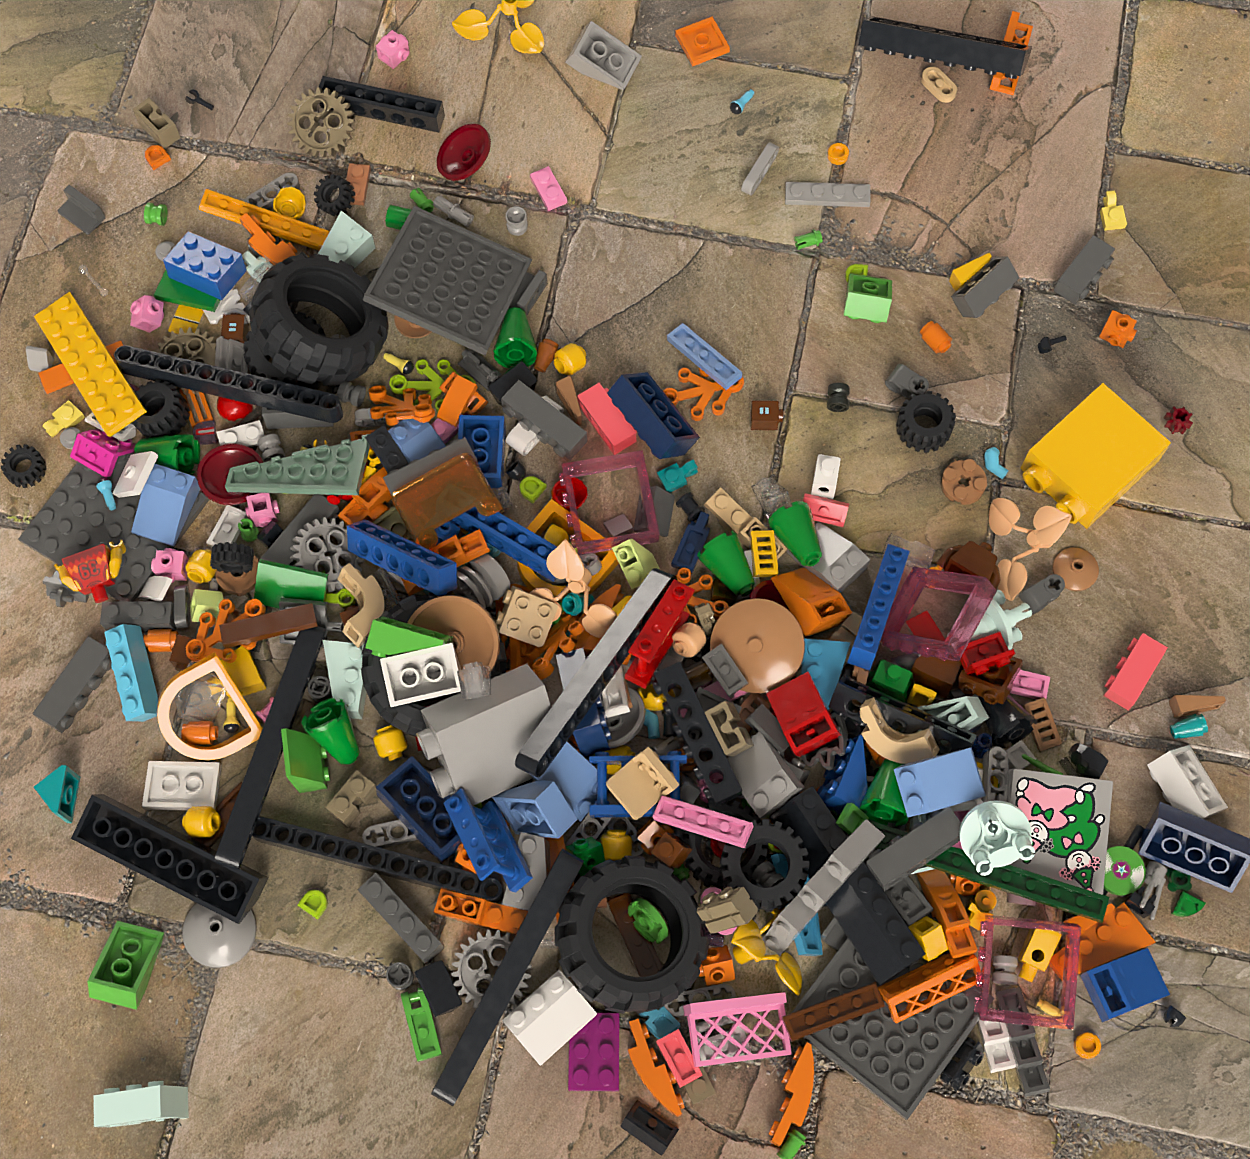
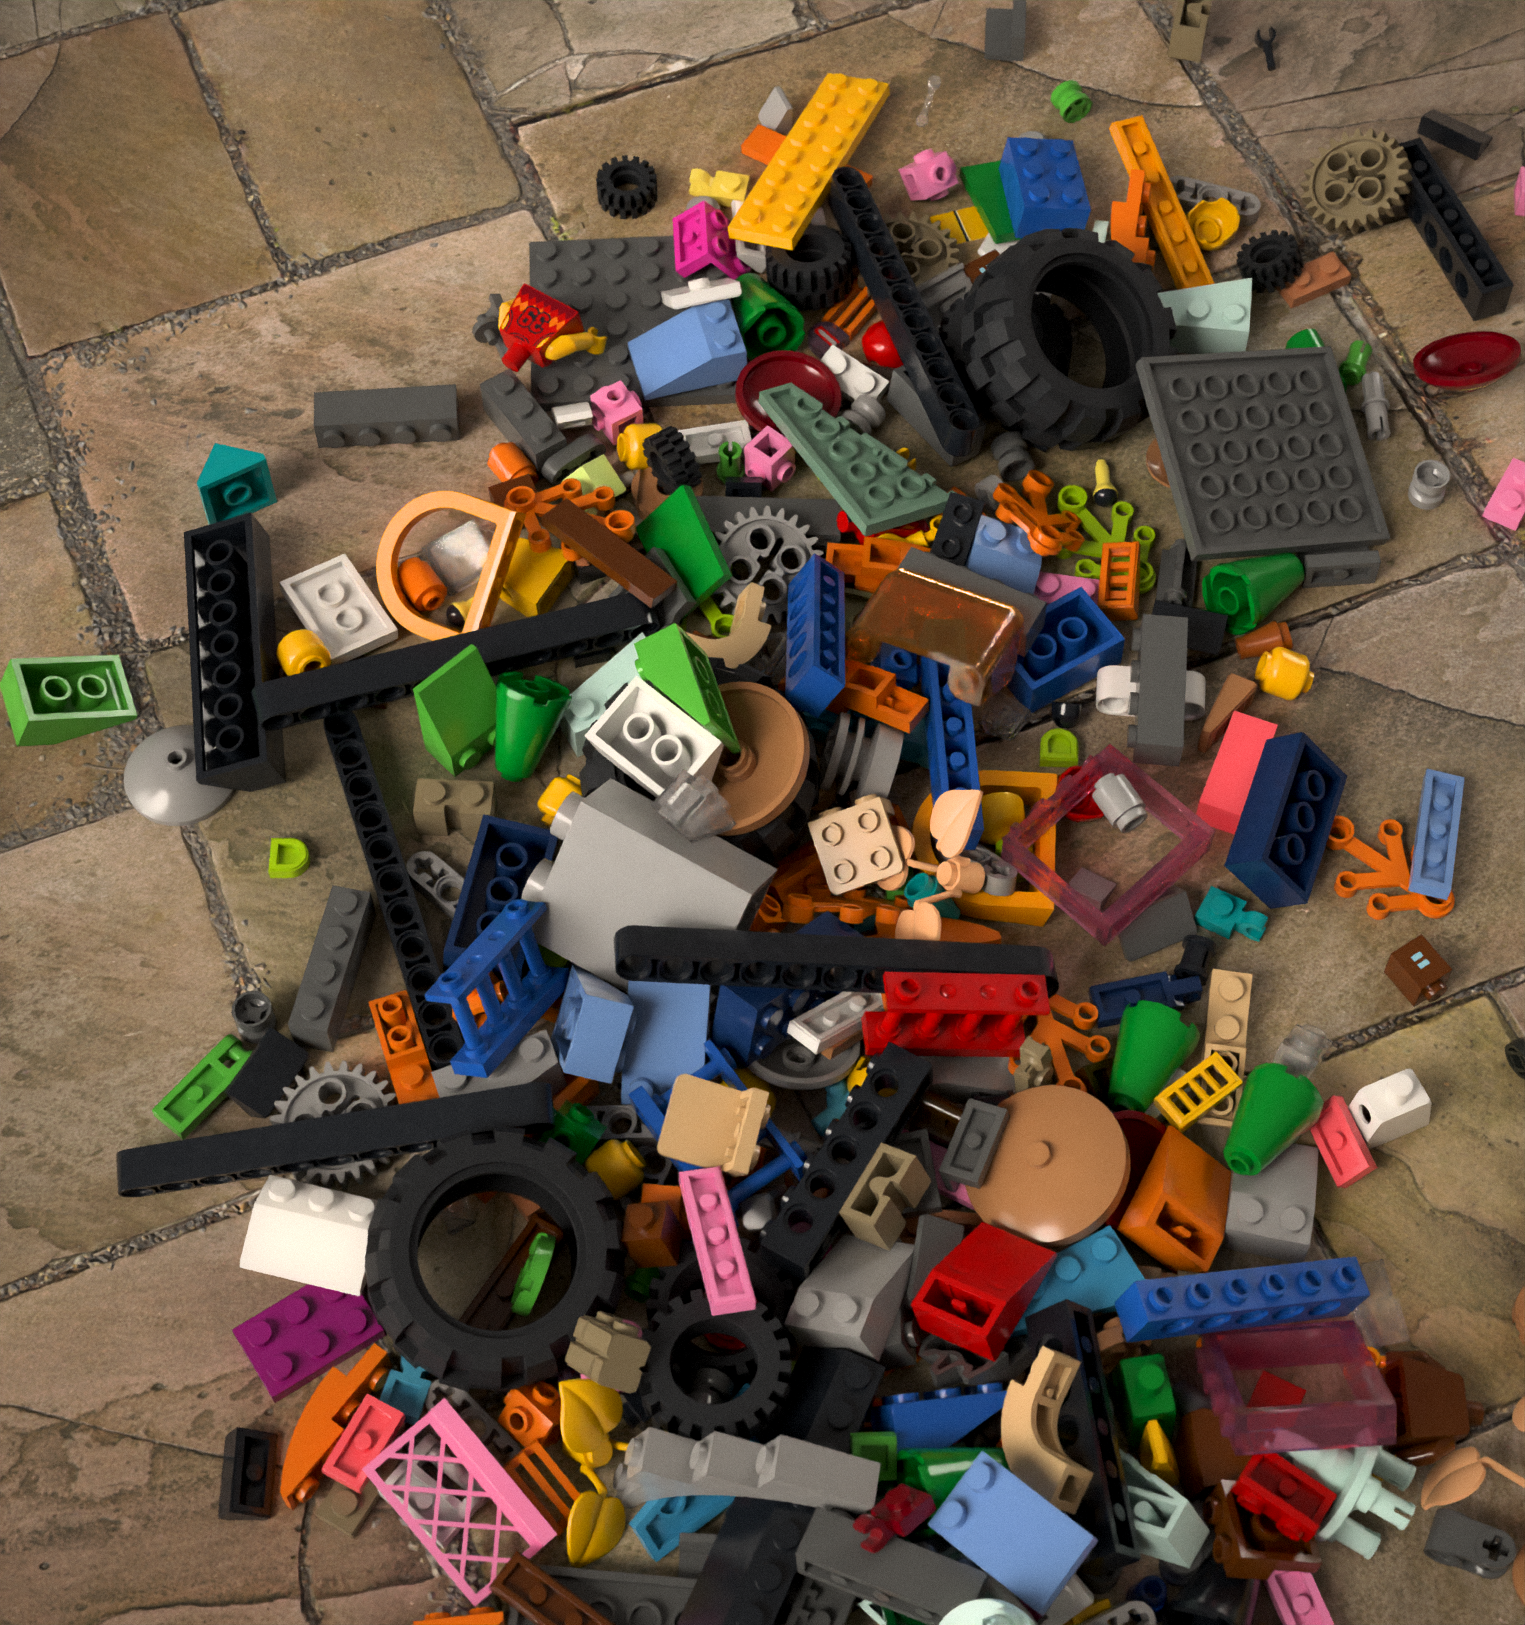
camera: 55 degrees right, 10 degrees down
medium azure piece [96,477,116,510] -> none
medium azure brick [104,624,159,722] -> none
orange tile [145,145,171,170] -> none
dark grey wheel [307,676,333,704] -> none
orange slope [437,375,478,427] -> none
yellowish green slope [612,538,660,589] -> none
light nougat head [672,623,706,658] -> none
none -> orange tile [502,1439,580,1537]
none -> dark red plate [852,1483,937,1553]
none -> light grey brick [1092,773,1148,833]
none -> black slope [1417,109,1493,161]

